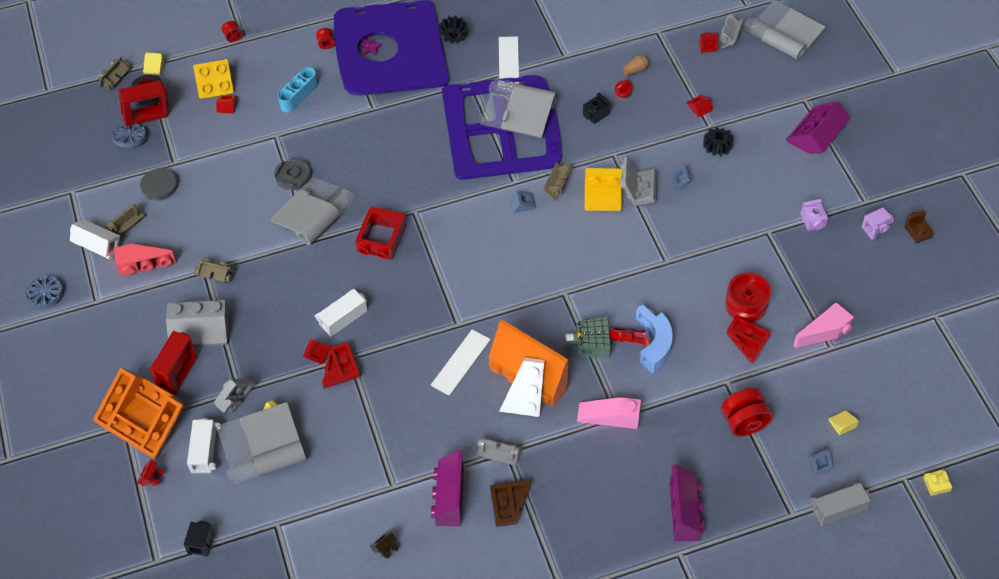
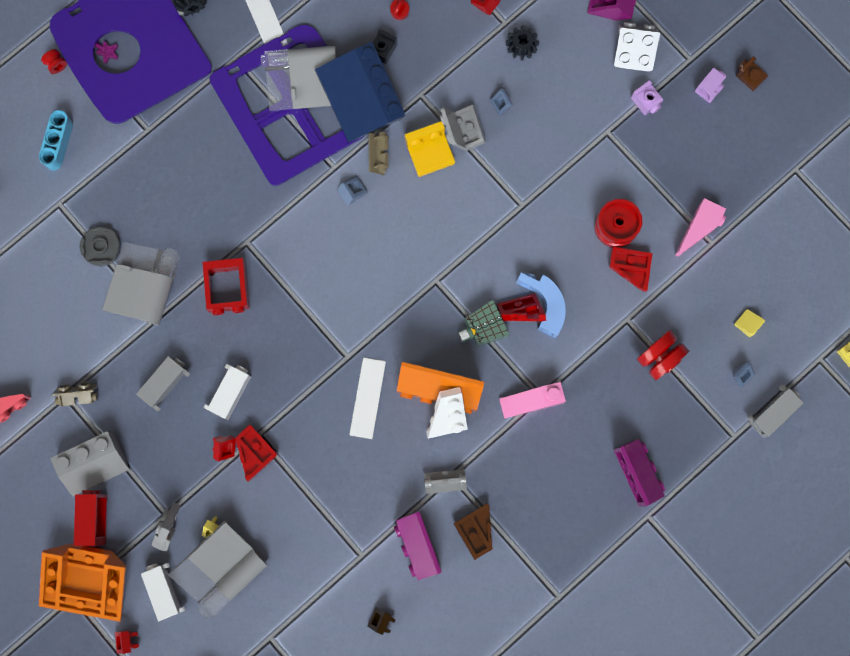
camera: 25 degrees left, 25 degrees up
none -> light grey brick [136,356,190,412]
none -> dark blue slope [315,42,406,143]
none -> bracket [614,21,660,71]

